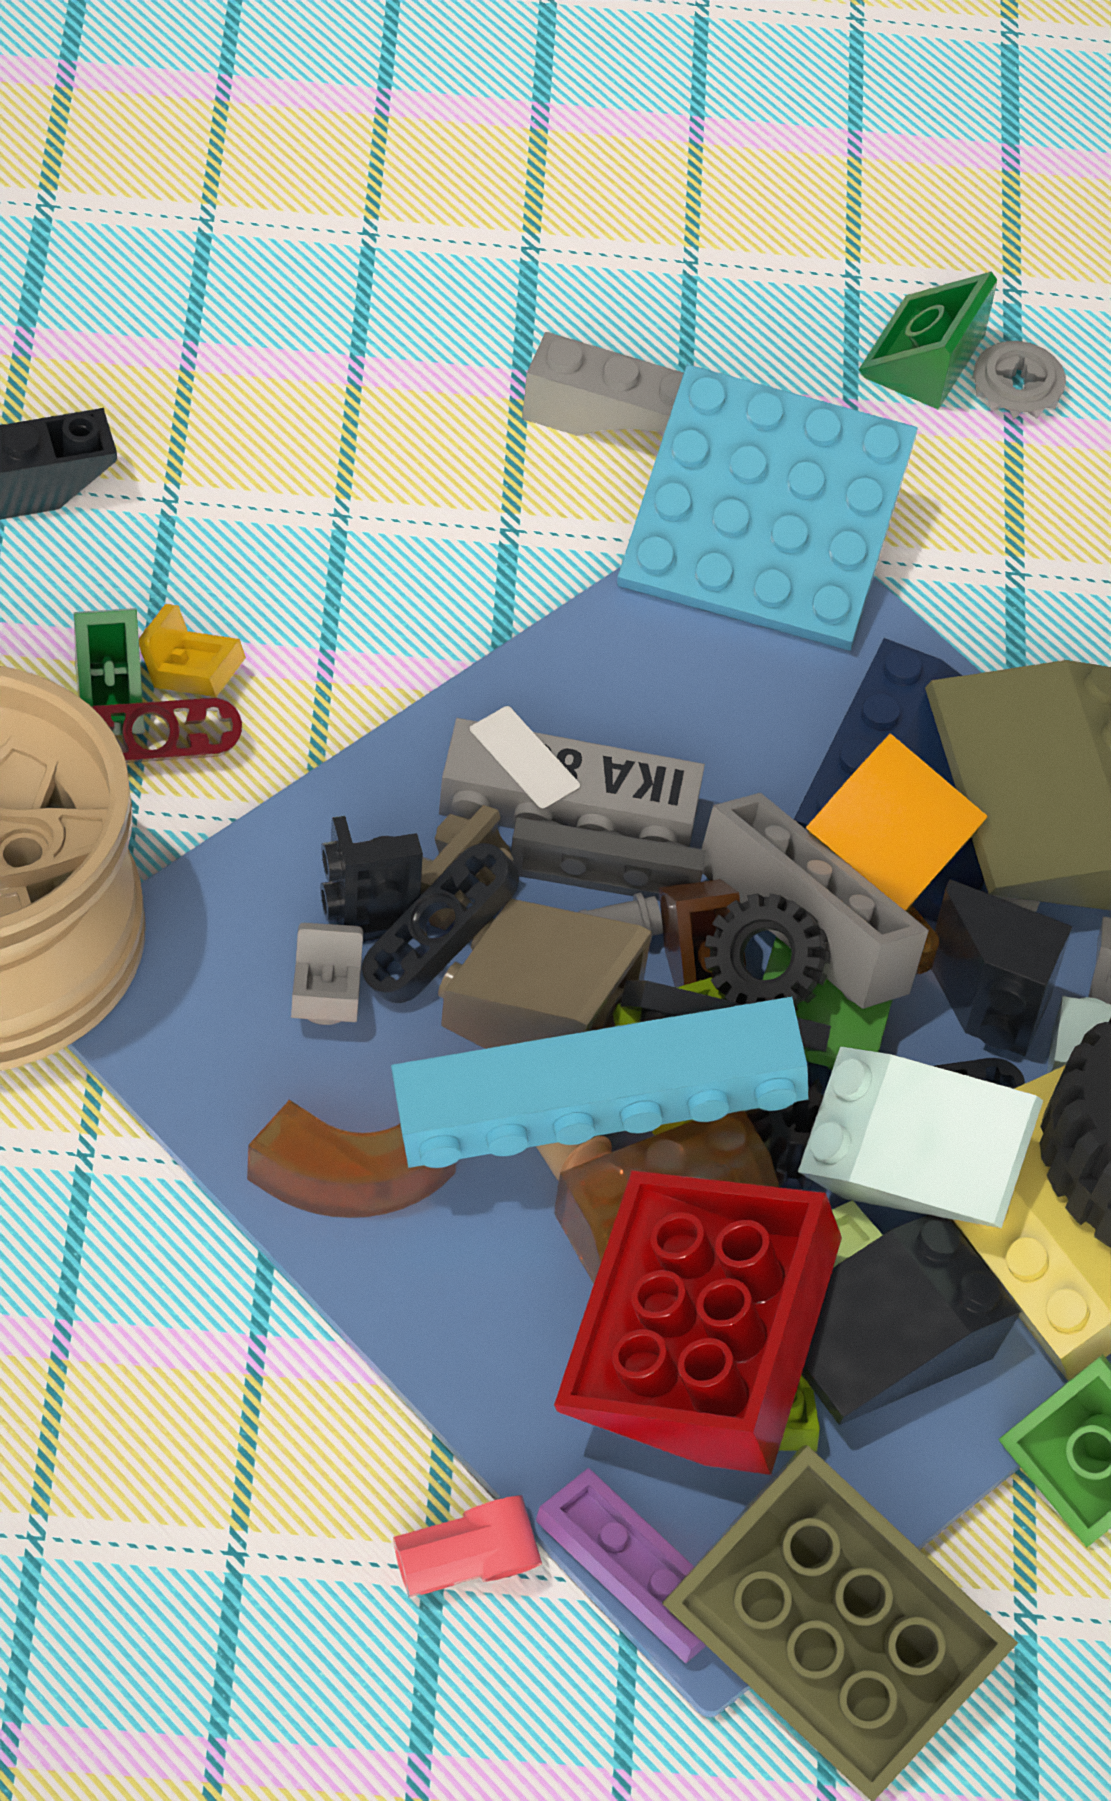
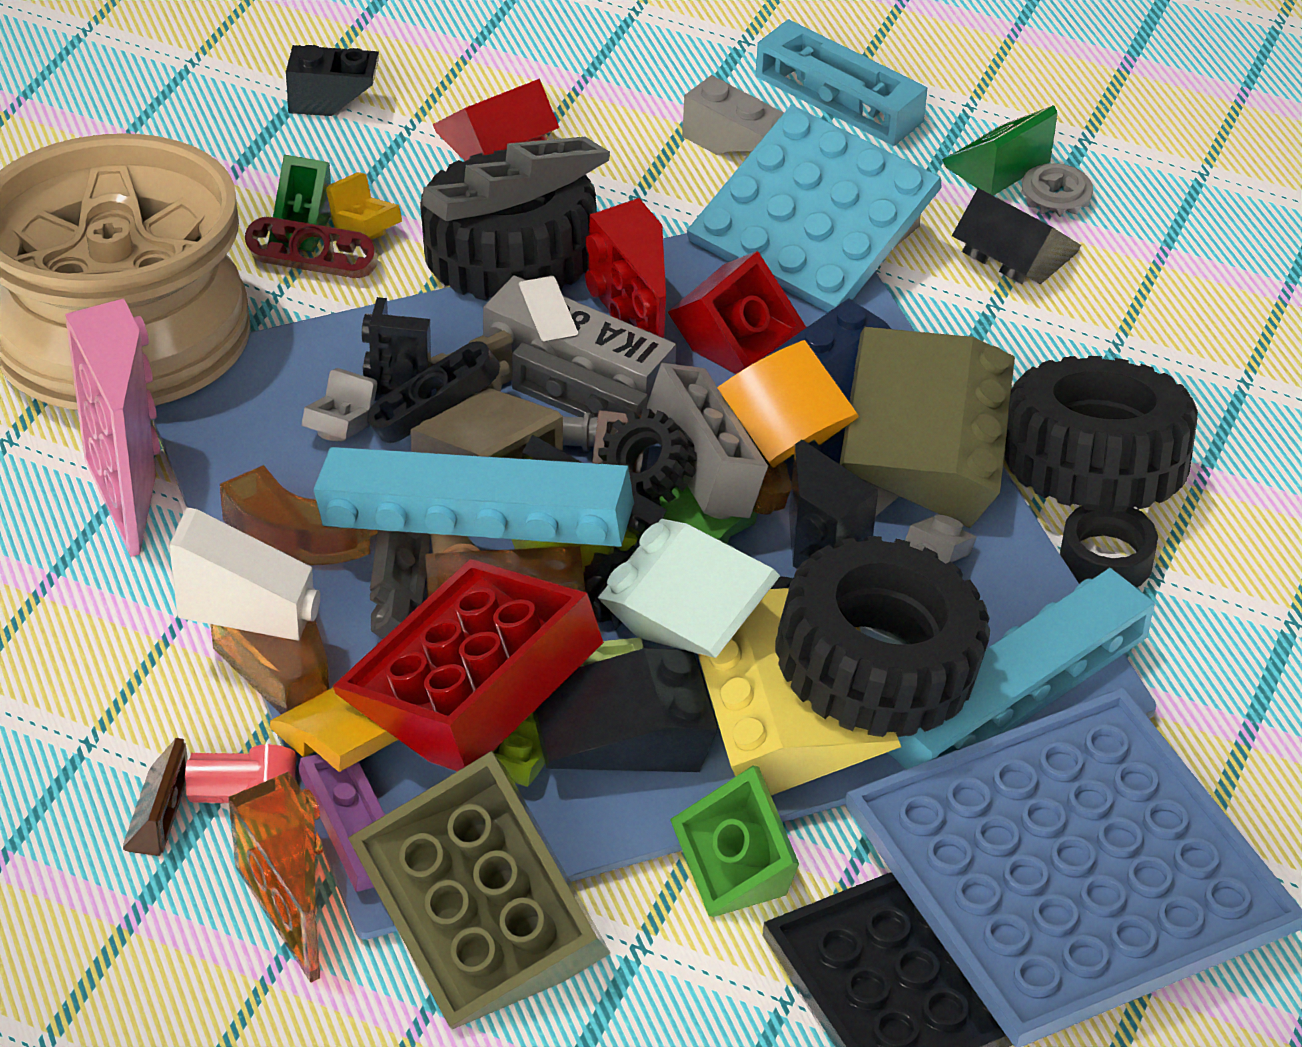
camera: 25 degrees right, 10 degrees down
none -> bright pink slope [65,298,161,557]
none -> reddish brown slope [123,738,188,856]
none -> white slope [169,507,320,641]
none -> clear orange slope [210,620,330,714]
none -> clear orange slope [228,771,323,983]
none -> yellow slope [270,688,398,772]
none -> dark grey hinge [370,530,431,639]
none -> black tyre [420,150,597,300]
none -> dark grey slope [422,136,610,221]
none -> red slope [433,78,560,161]
none -> red slope [585,198,666,338]
none -> red slope [668,251,807,374]
none -> medium azure brick [755,19,928,146]
none -> black slope [952,188,1081,284]

